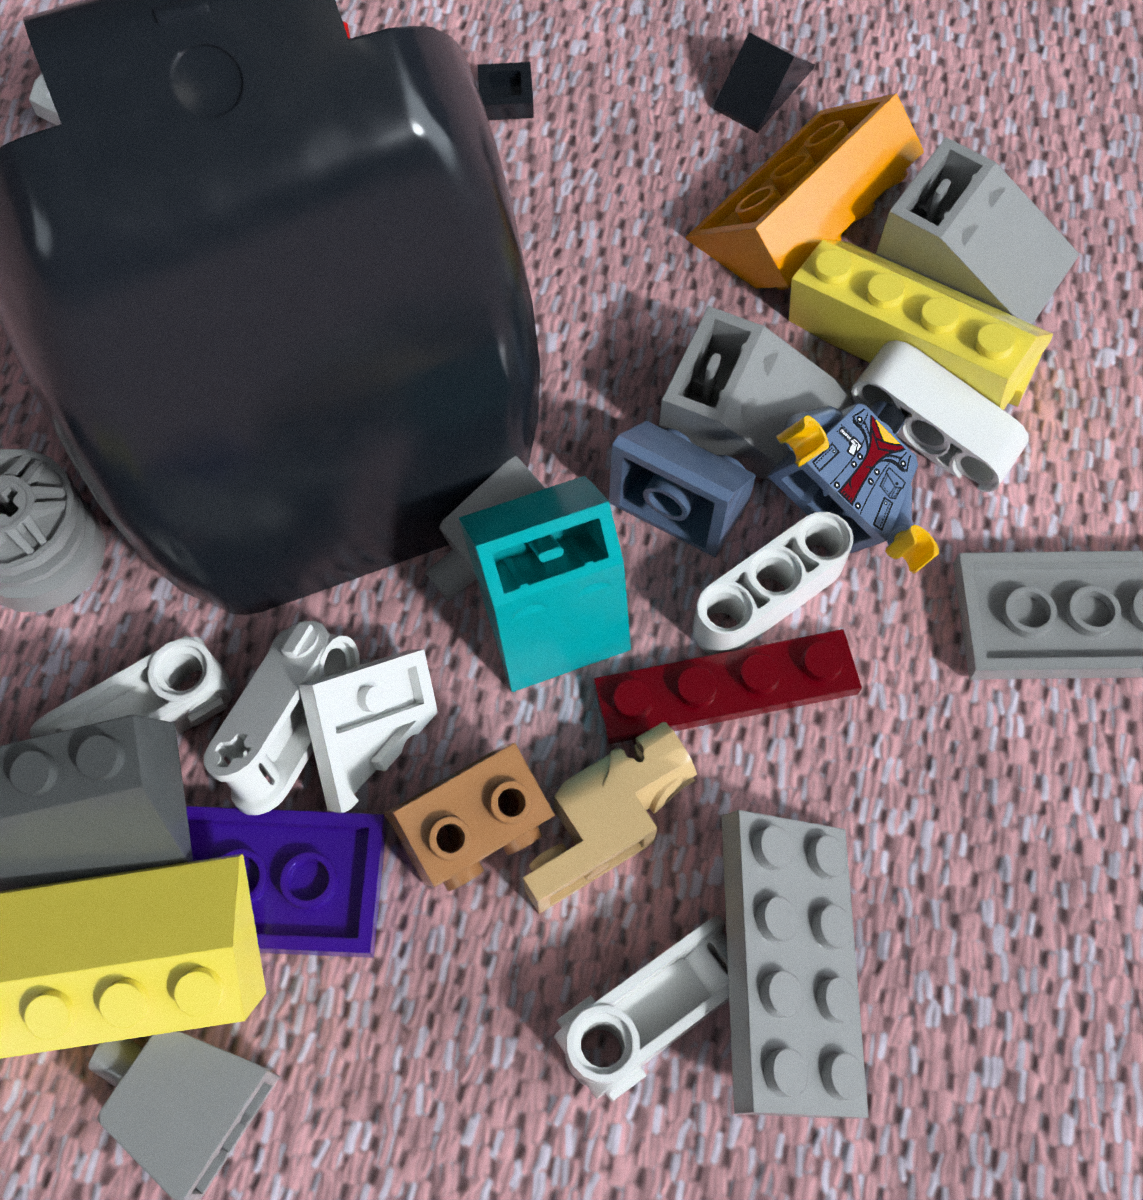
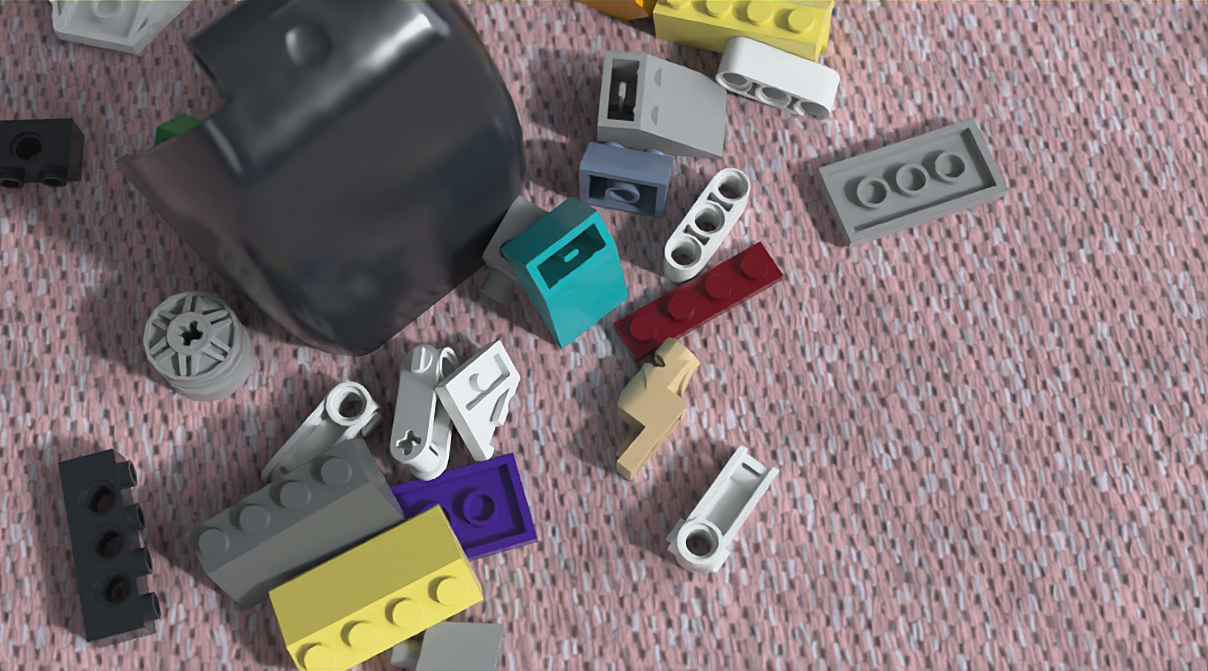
camera: 20 degrees left, 5 degrees up
medium nougat brick [385,743,555,891] -> none
light grey plate [721,810,868,1119] -> none
torso [768,401,939,574] -> none

